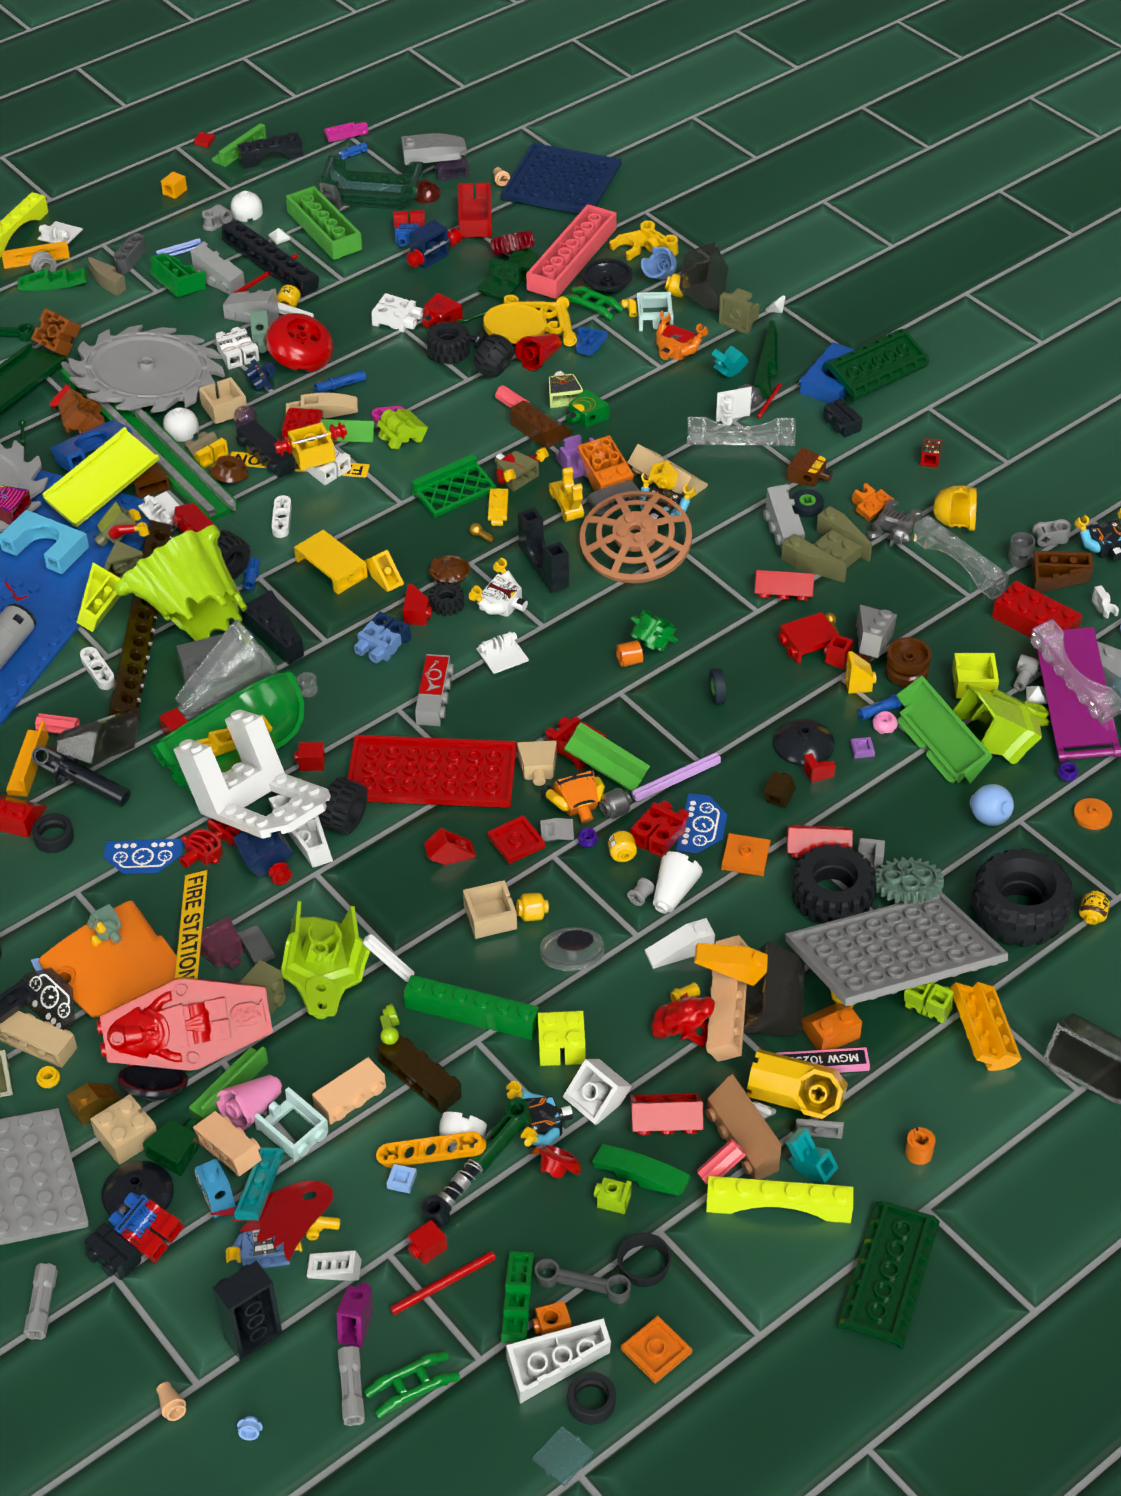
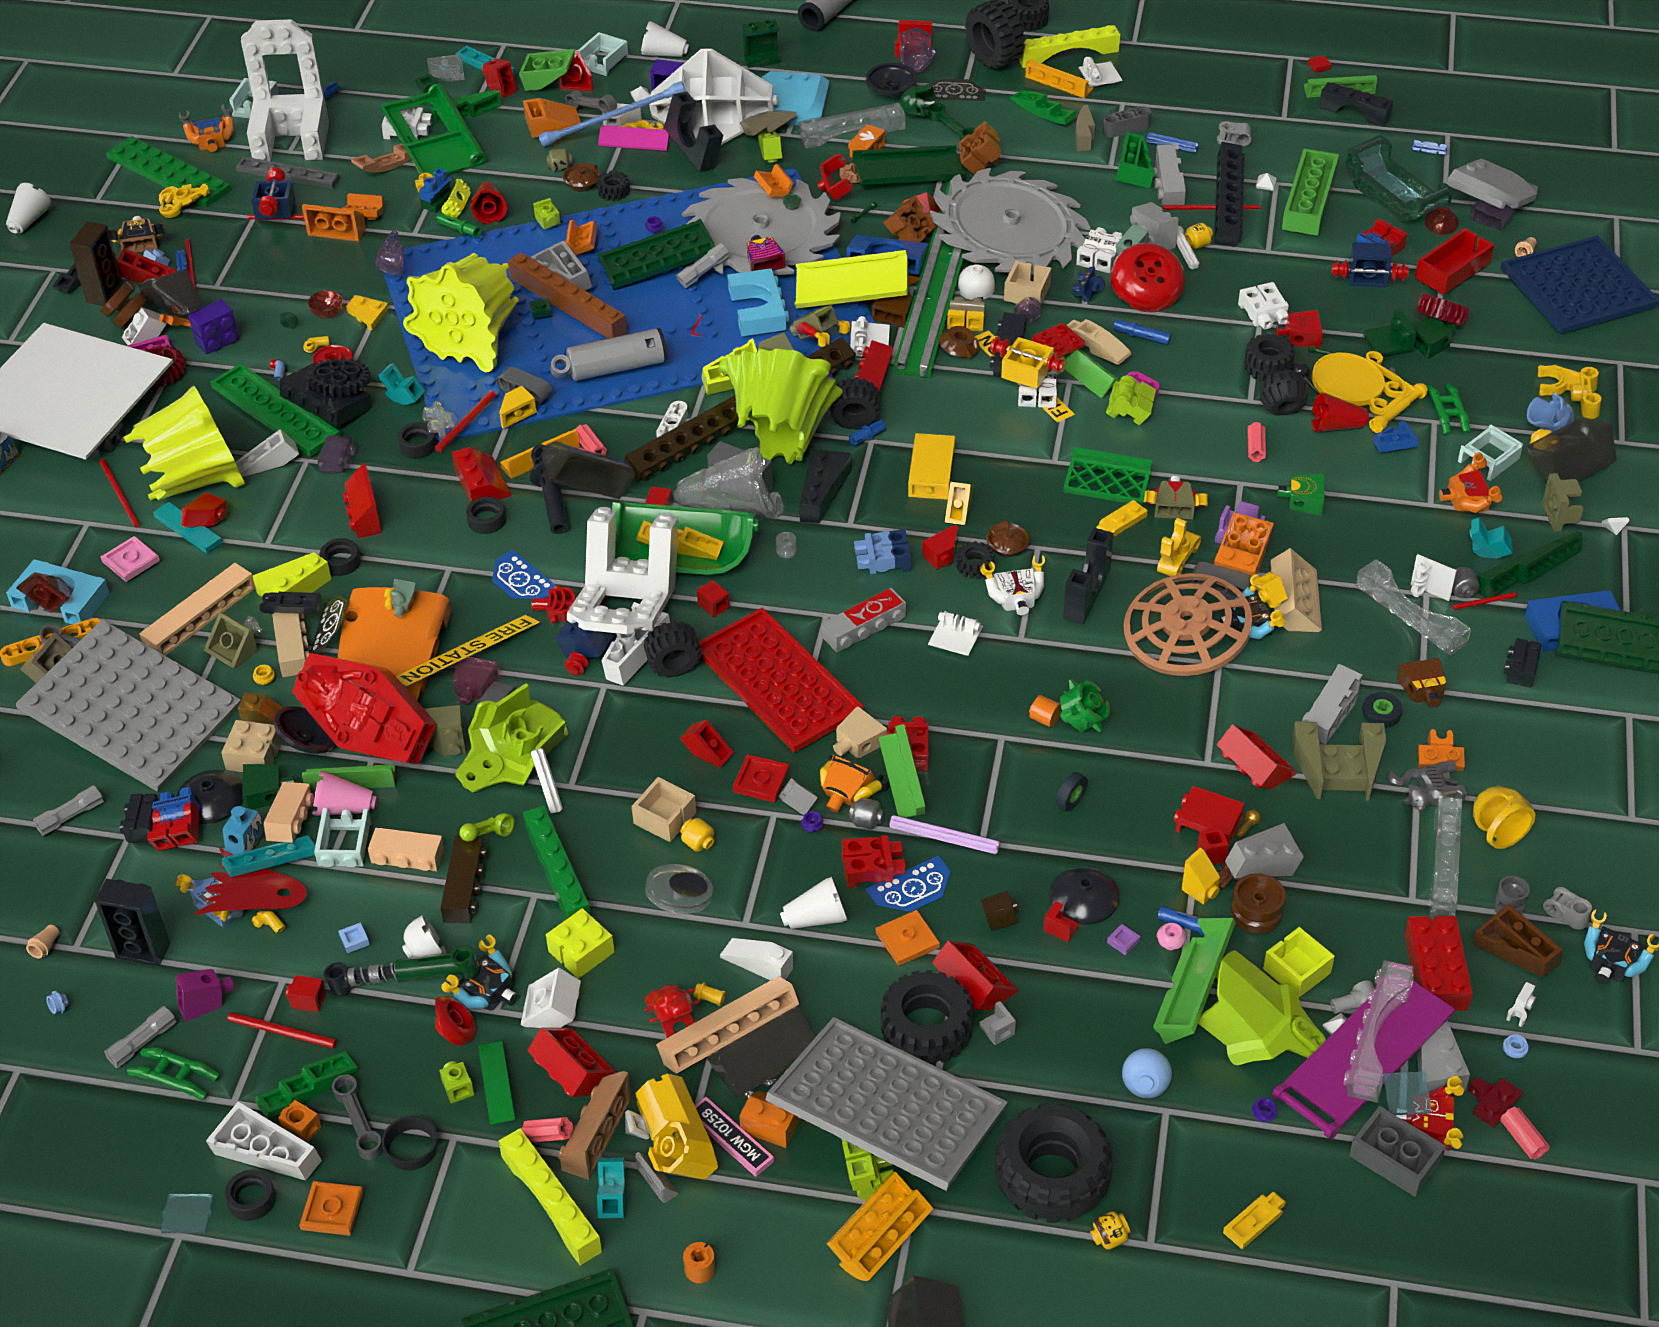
camera: 50 degrees right, 0 degrees up
light grey wheel [30,251,57,273] -> none
light orange brick [161,172,187,199] -> none
white cylinder [231,191,263,222] -> none
white beam [272,495,292,538] -> none
white slope [307,1250,361,1281] -> none
dark grey slope [319,182,342,211] -> none
dark pink hinge [324,122,369,142] -> none
light orange beam [376,1131,486,1168] -> none
piece [469,523,495,543] -> none
reddish brown slope [510,400,573,450] -> none
coral brick [526,204,616,299] -> none
torso [549,371,583,408] -> none
black dish [583,259,633,292] -> none
yellow head [608,831,637,862] -> none
yellow arm [621,298,638,317] -> none
light grey bush [627,878,655,906] -> none
light orange slope [694,943,768,986] -> none
sand green gear [875,857,944,905] -> none
brick [920,438,942,468] -> none
orange piece [1073,798,1112,830] -> none

